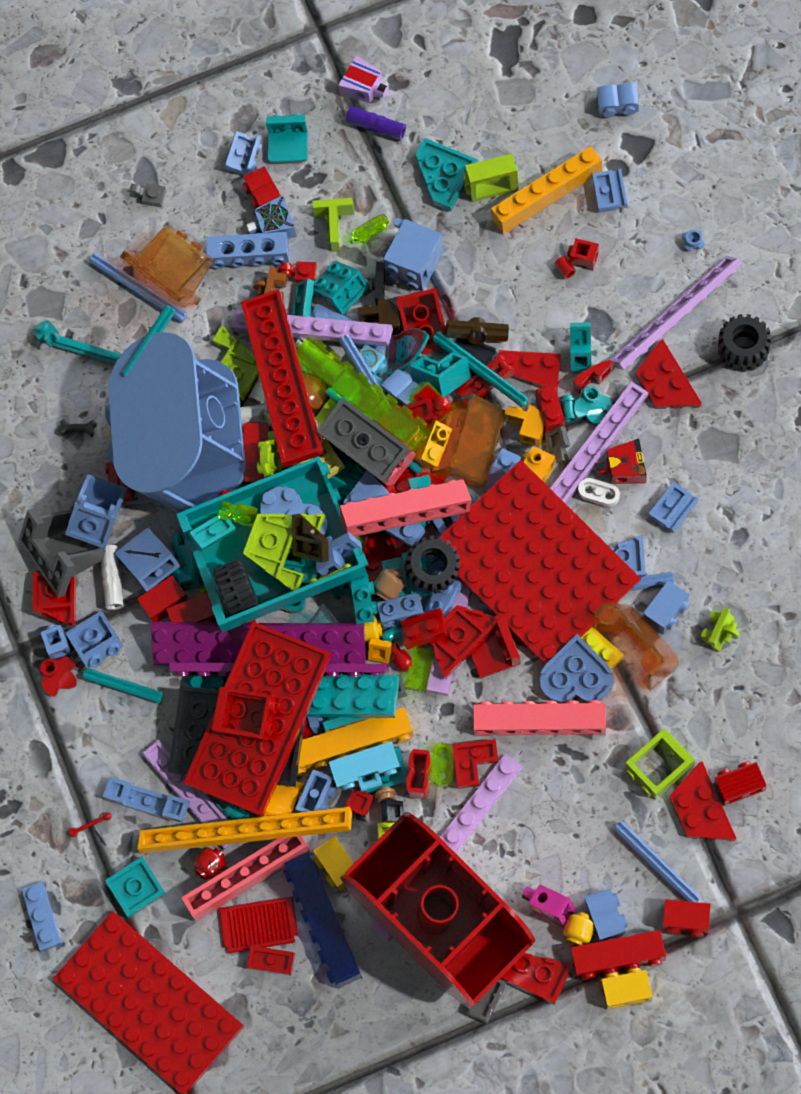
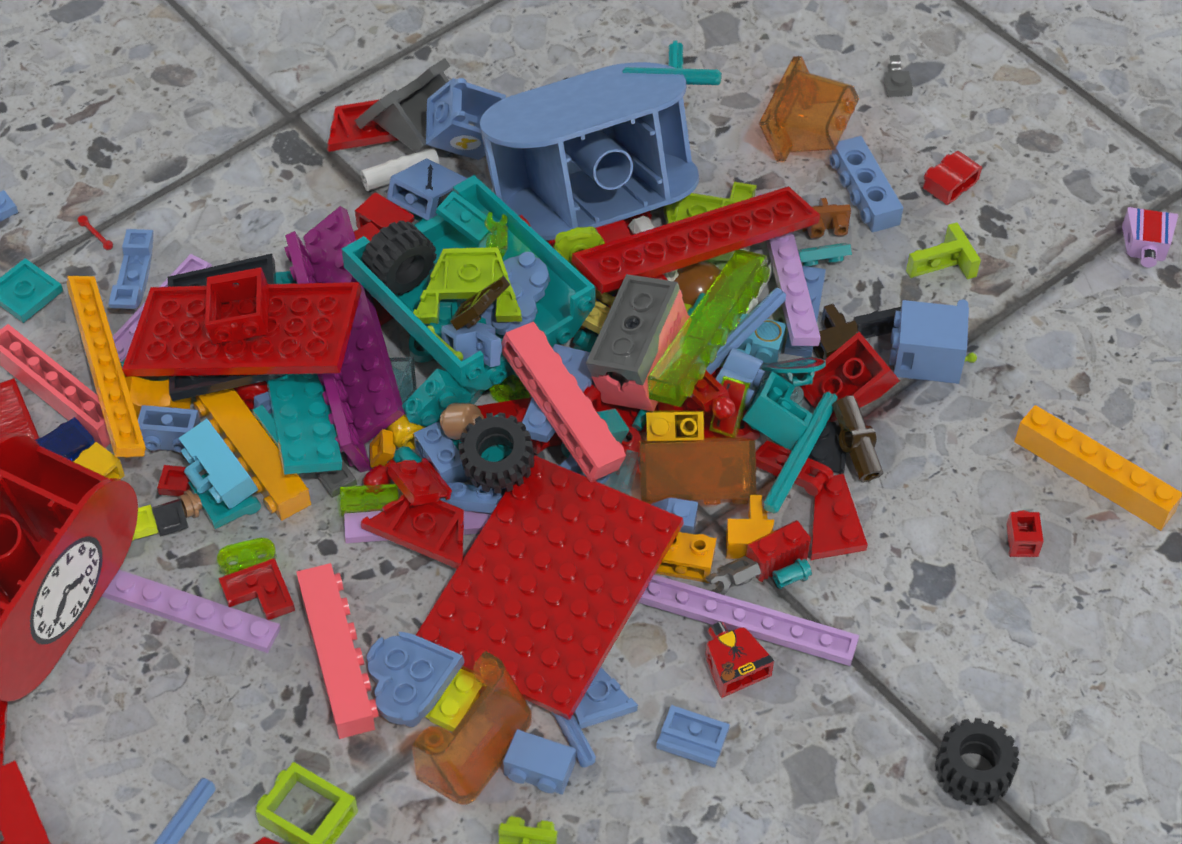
camera: 60 degrees right, 15 degrees down
teal plate [31,320,60,347] -> none
red plate [39,657,77,697] -> none
medium blue brick [40,625,73,660] -> none
medium blue plate [65,610,124,669] -> none
teal axle [82,668,163,704] -> none
medium blue axle [89,254,187,323] -> none
red head [193,847,226,881] -> none
medium blue bracket [223,131,262,176] -> none
torso [246,196,297,238] -> none
teal bracket [266,114,308,163] -> none
red plate [277,261,317,283] -> none
teal bracket [313,261,370,315] -> none
dark purple axle [346,106,407,140] -> none
clear neon green plate [351,214,389,243] -> none
red brick [406,749,432,800] -> none
teal plate [415,138,478,211] -> none
lime window [463,153,519,202] -> none
red bracket [471,618,521,679] -> none
dark pink torso [522,885,576,929] -> none
red hinge [554,256,576,279] -> none
yellow head [563,912,595,946] -> none
teal brick [570,322,592,371] -> none
red slope [573,360,613,394] -> none
teal plate [574,386,613,425] -> none
white plate [578,478,620,507] -> none
medium blue brick [584,889,628,942] -> none
medium blue plate [592,169,628,212] -> none
lavender plate [610,256,742,369] -> none
red wing [636,339,702,409] -> none
medium blue plate [682,230,705,251] -> none

